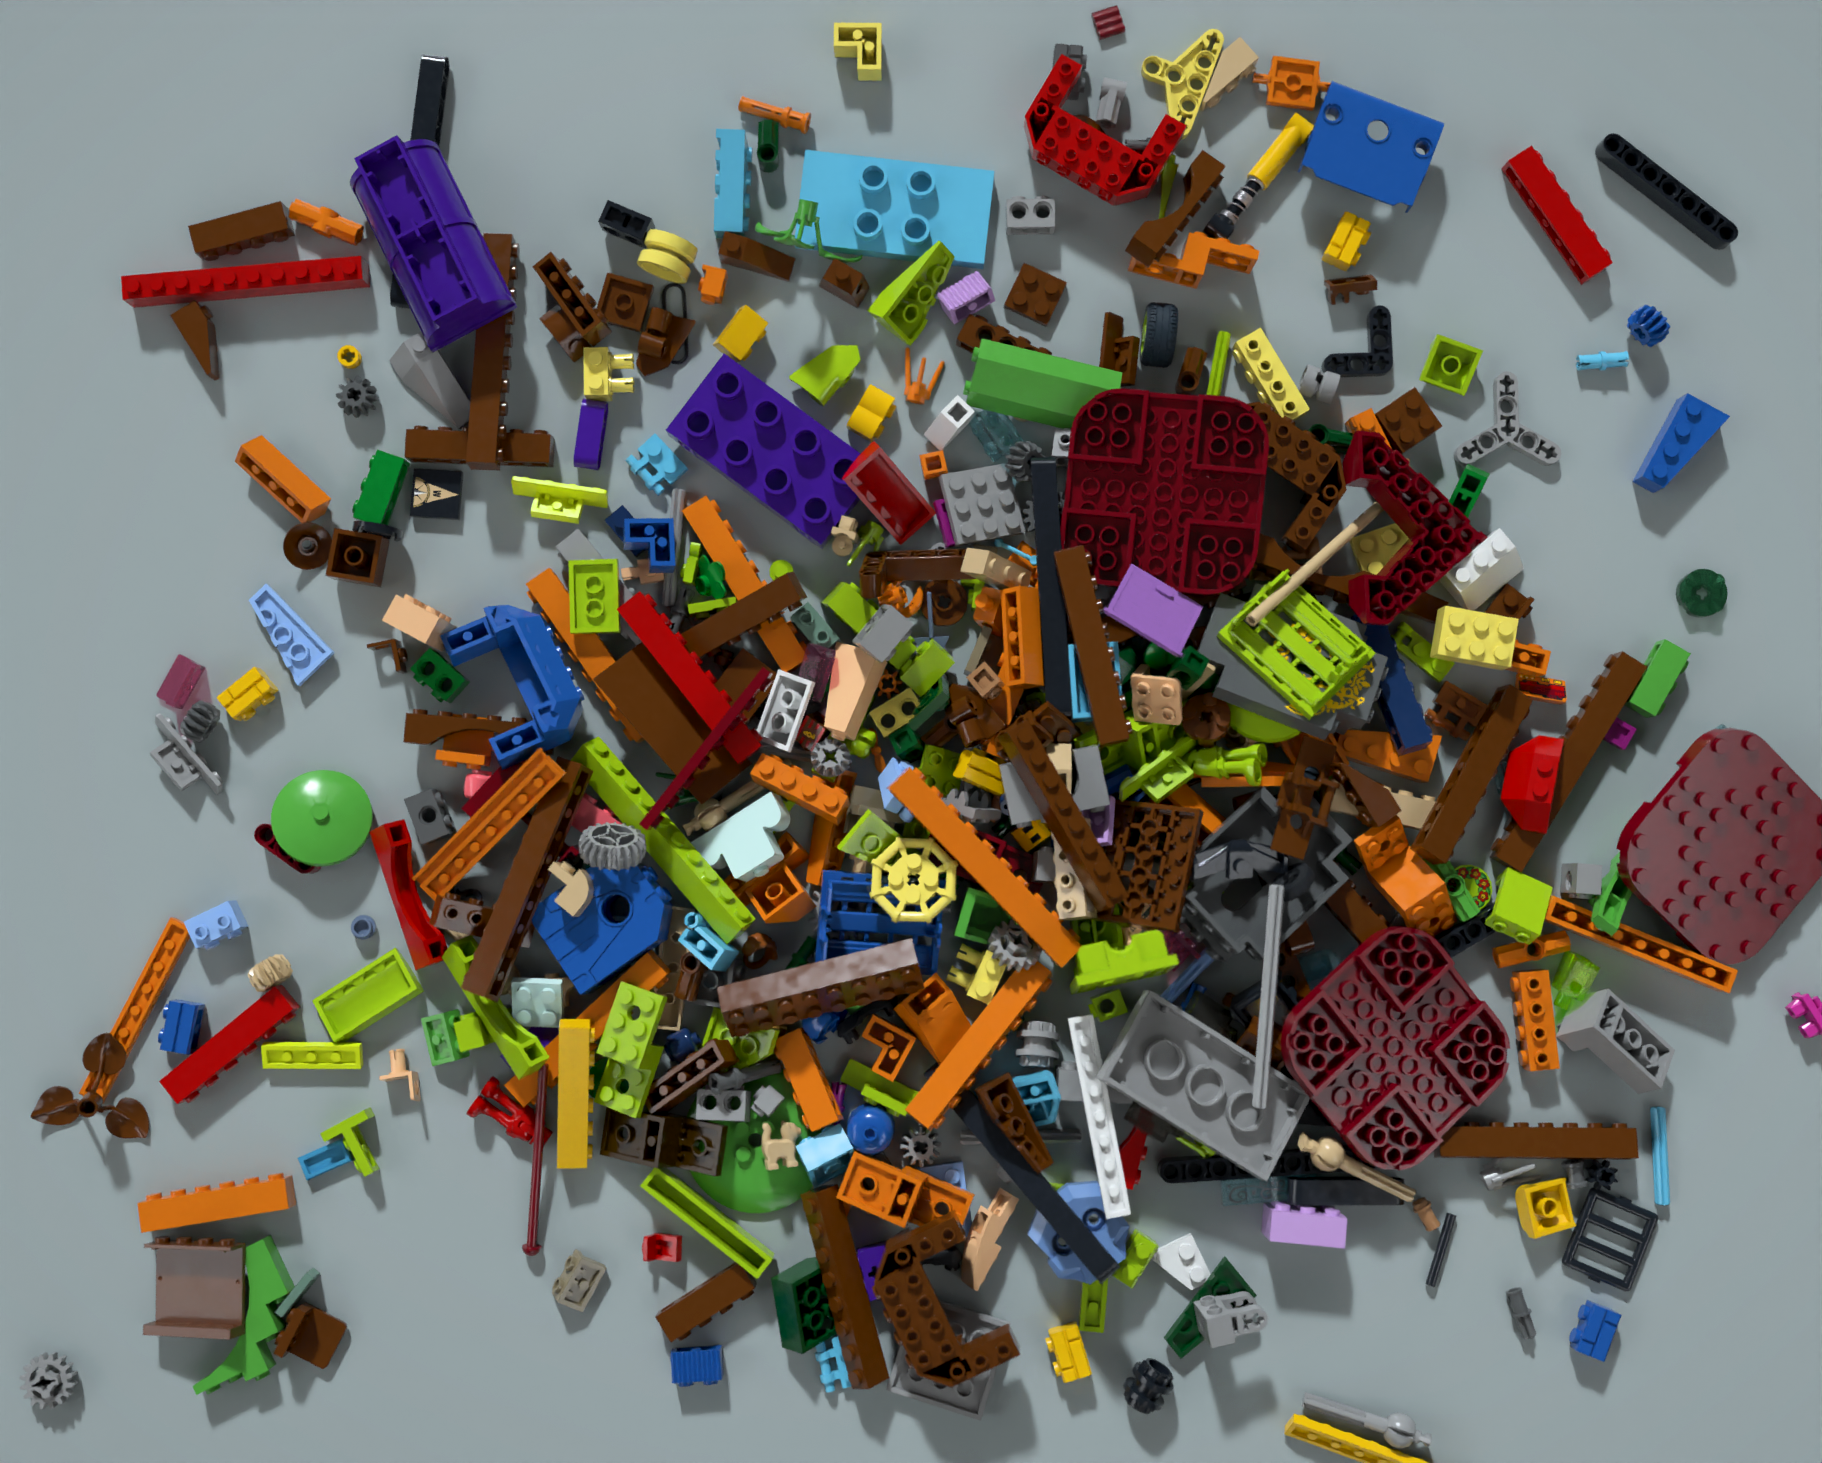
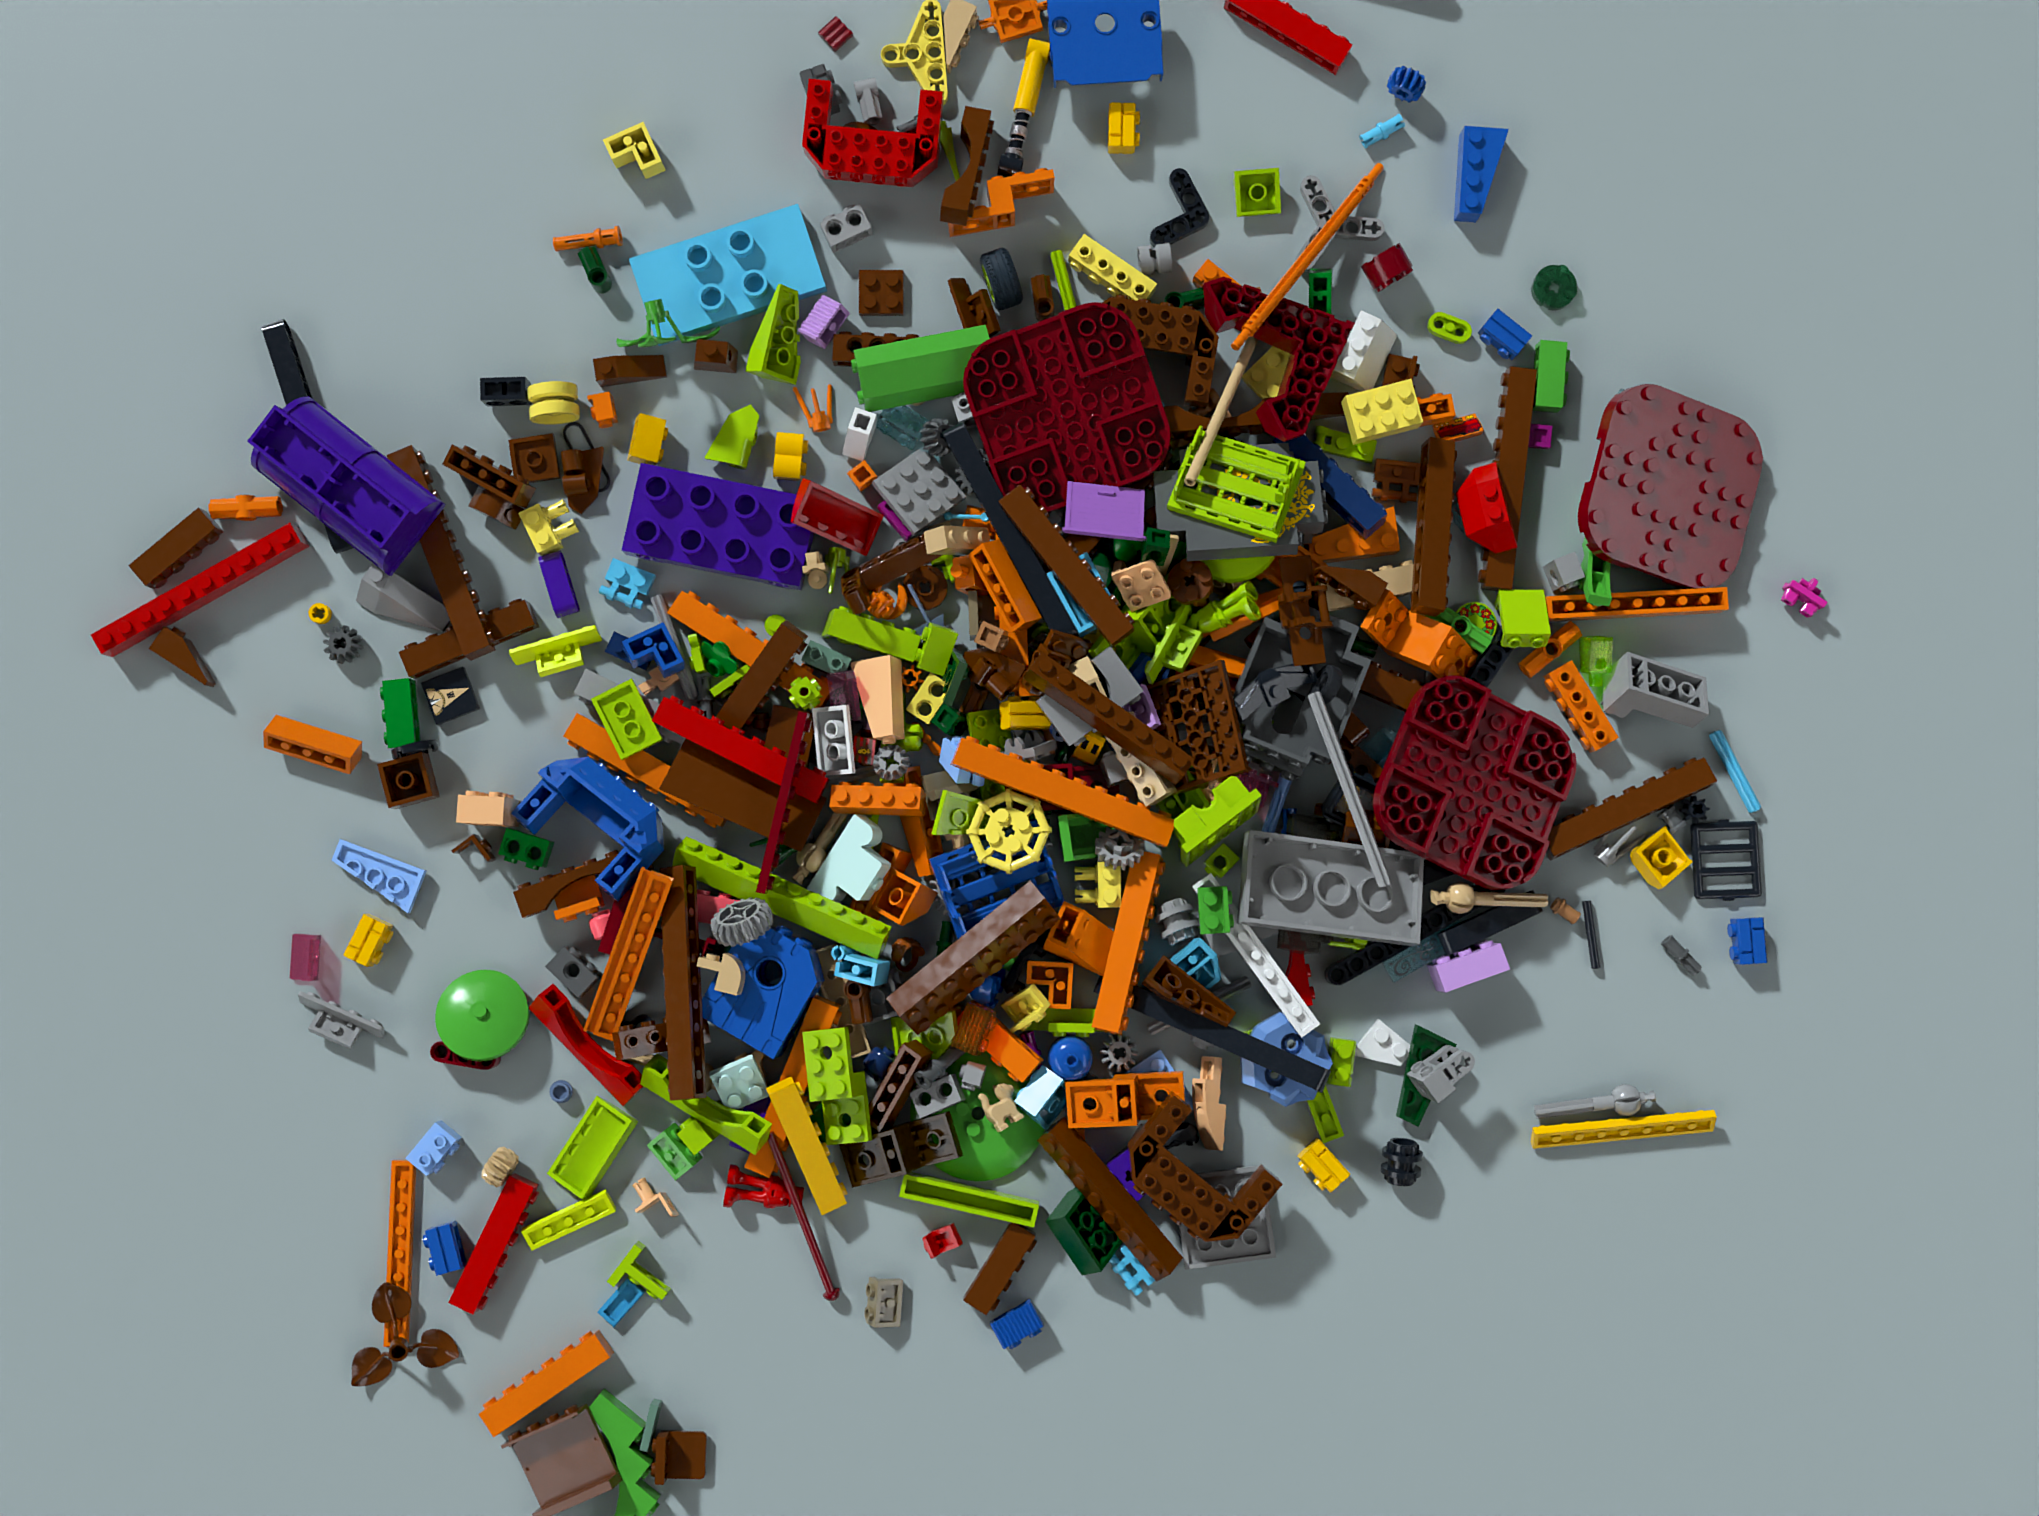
camera: 30 degrees left, 0 degrees up
dark grey gear [180,700,220,743] -> none
reddish brown dish [283,522,332,570] -> none
medium azure wedge [714,129,753,239] -> none
light grey slope [852,604,914,663] -> none
reddish brown plate [1324,275,1377,305] -> none
reddish brown brick [1375,387,1442,455] -> none
none -> lime brick [788,676,823,710]
none -> clear orange brick [951,1002,998,1056]
none -> light yellow bracket [1001,983,1051,1033]
none -> bright green bracket [1197,886,1234,934]
none -> orange axle [1231,163,1384,351]
none -> dark red brick [1361,243,1413,292]
none -> lime plate [1427,312,1472,344]
none -> blue brick [1478,308,1532,360]

